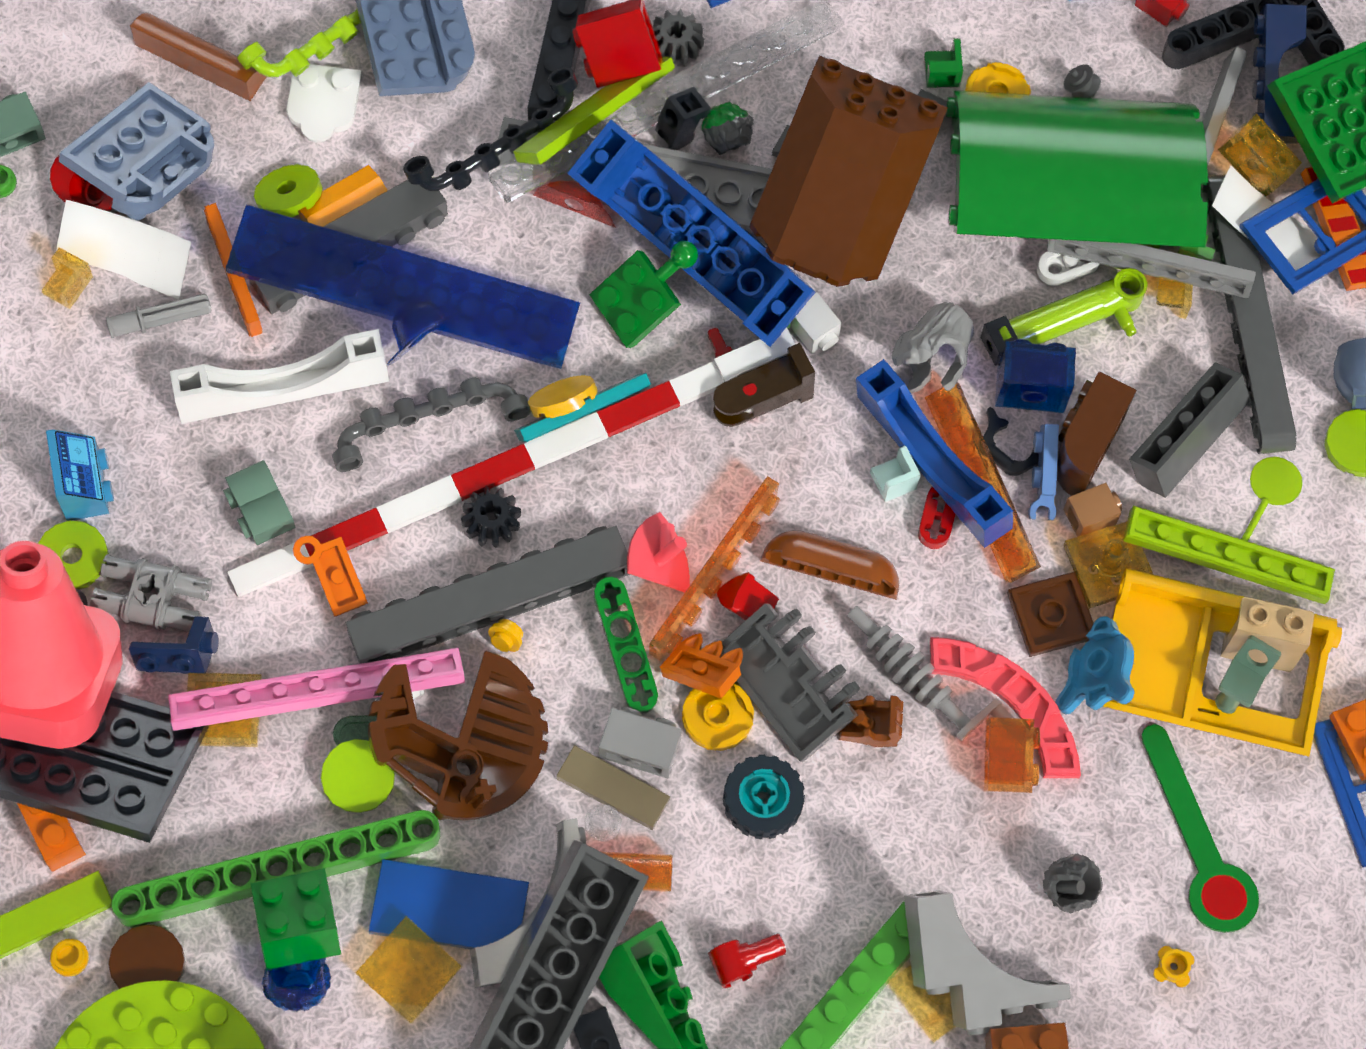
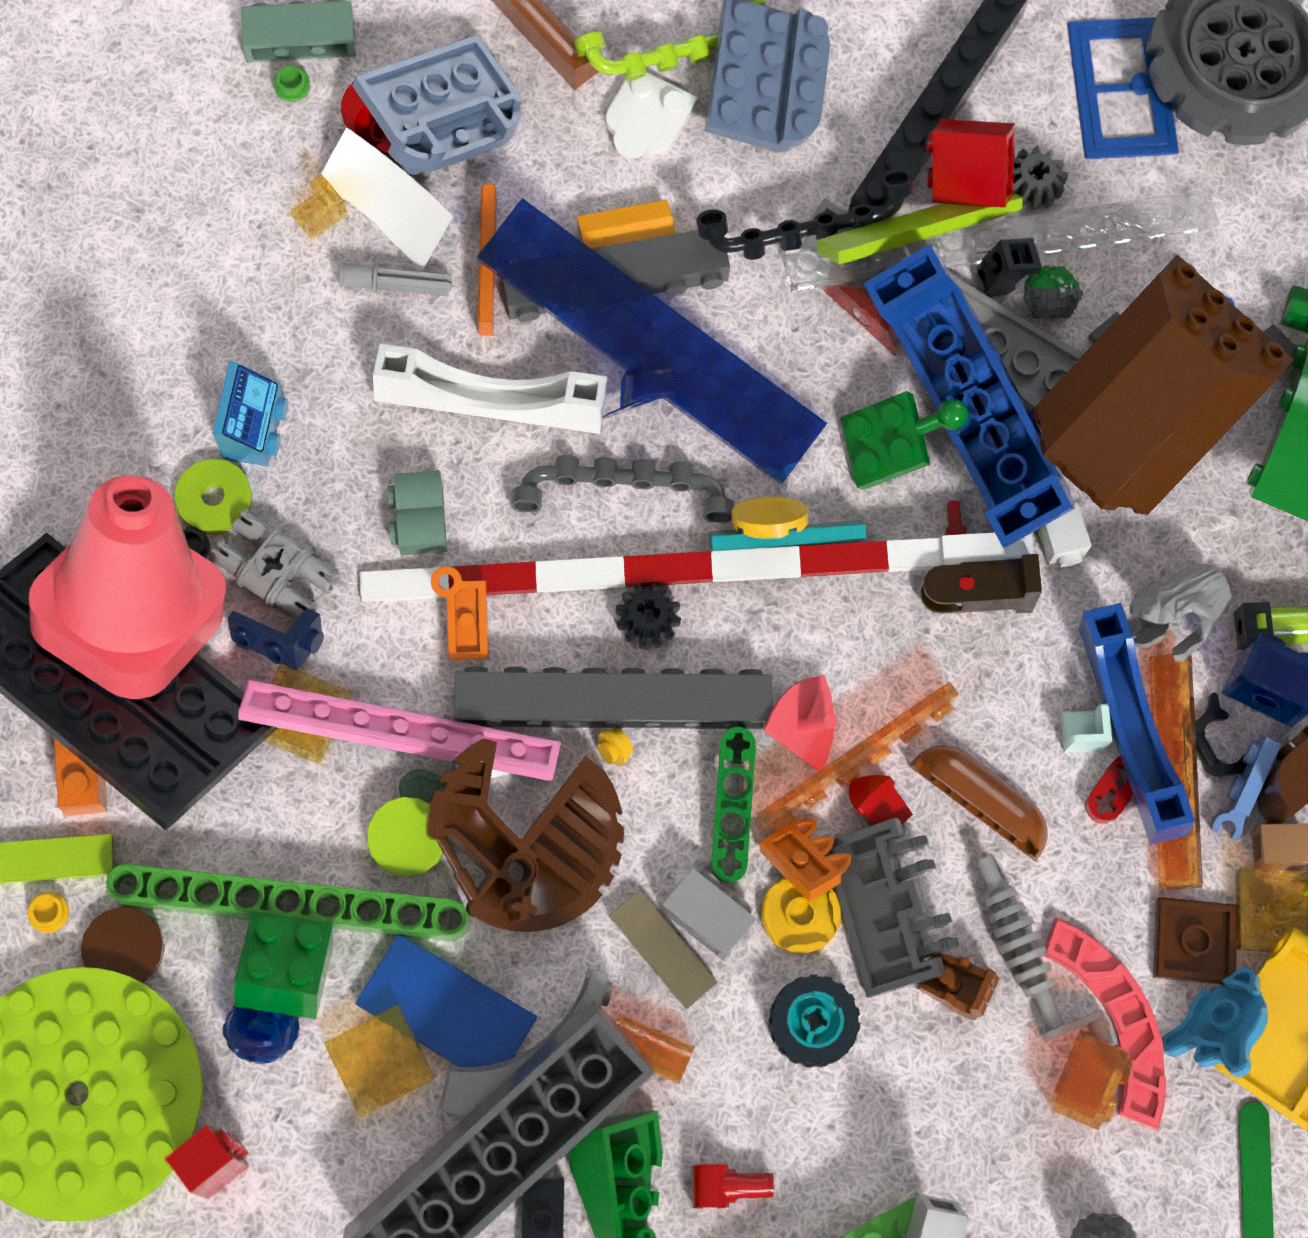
camera: 20 degrees right, 5 degrees up
lime tile [254,164,323,219] -> none

